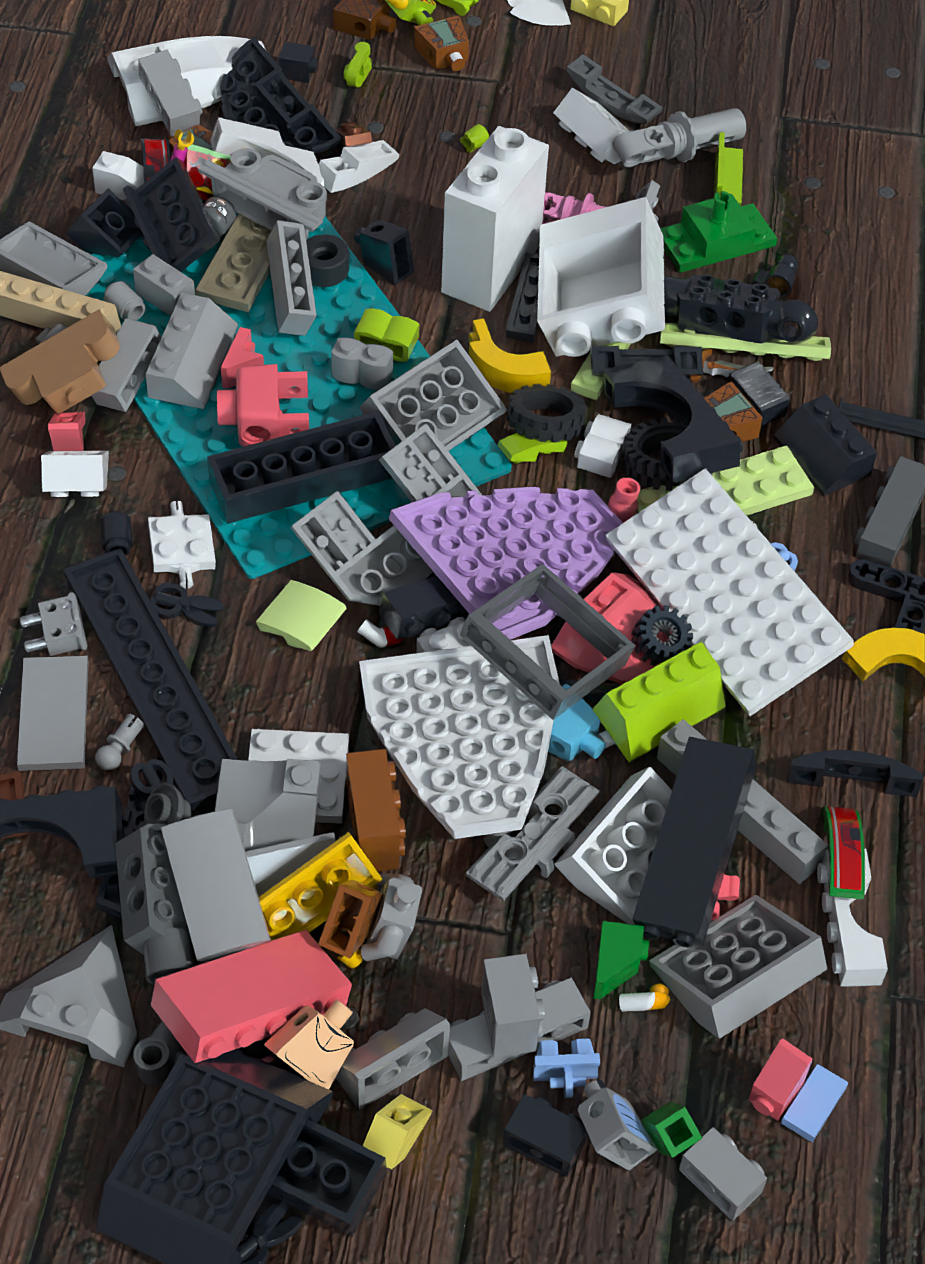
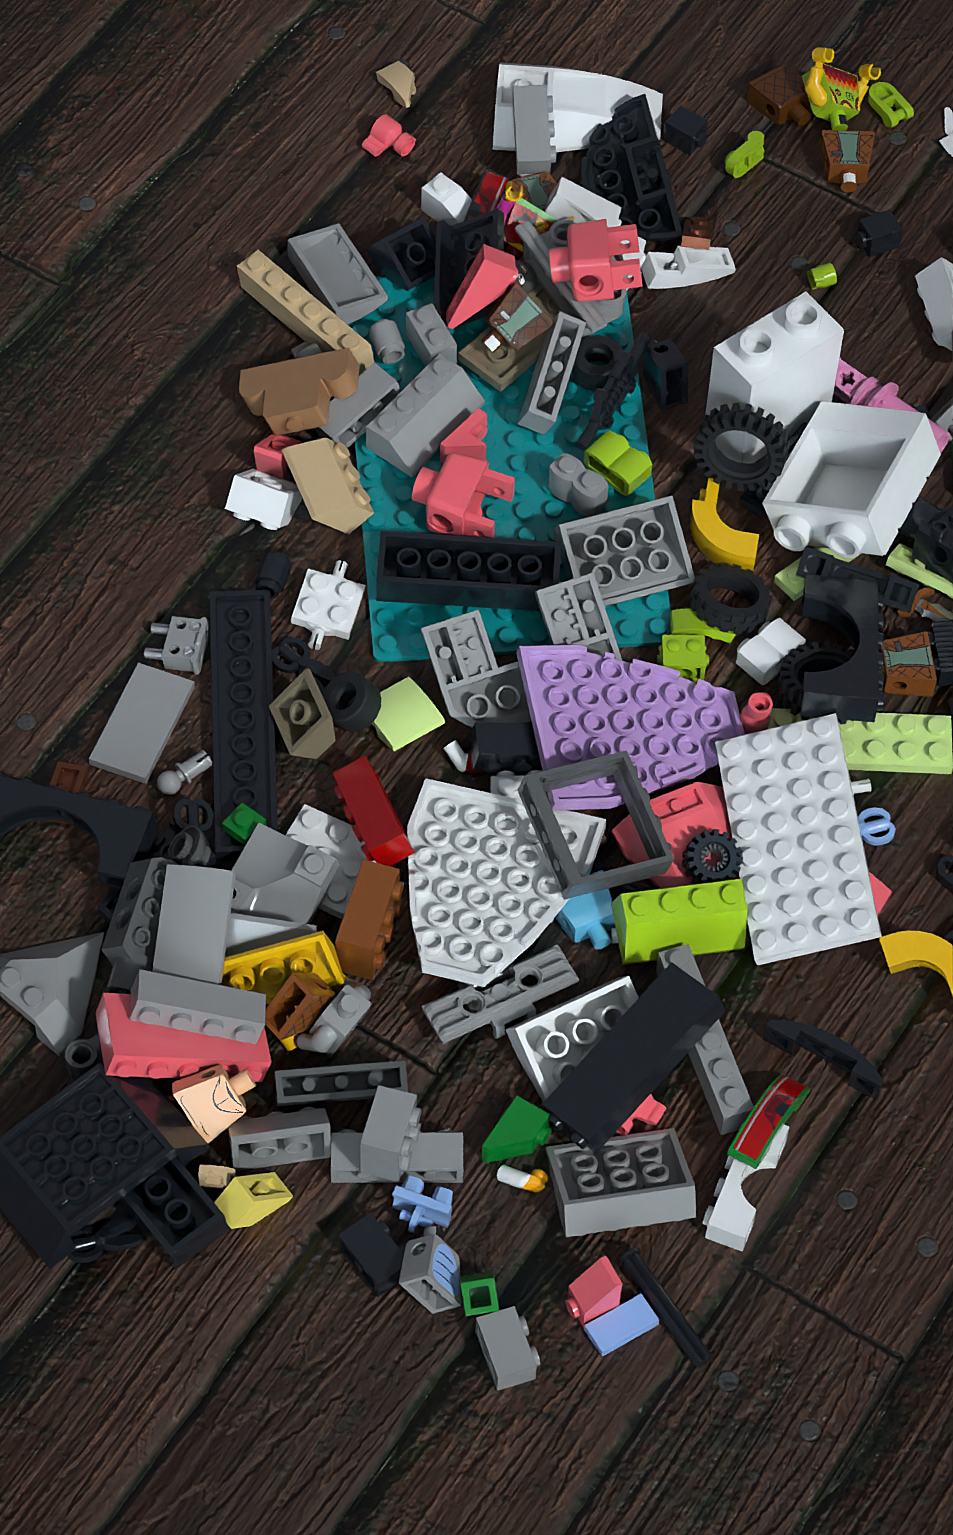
camera: 25 degrees right, 5 degrees up
none -> light grey brick [129,969,266,1044]
none -> tan slope [198,1164,237,1190]
none -> green plate [222,803,266,846]
none -> dark tan slope [269,669,336,759]
none -> dark grey brick [273,1060,408,1107]
none -> tan slope [282,438,374,534]
none -> black tyre [322,671,381,732]
none -> red brick [333,755,415,866]
none -> coral piece [362,114,416,156]
none -> tan slope [376,61,416,108]
none -> coral slope [446,244,518,329]
none -> torso [481,282,555,353]
none -> coral piece [549,219,642,302]
none -> black bar [576,333,651,451]
none -> black axle [617,1248,711,1366]
none -> lime head [657,633,709,682]
none -> black tyre [693,403,789,491]
none -> black brick [856,209,903,258]

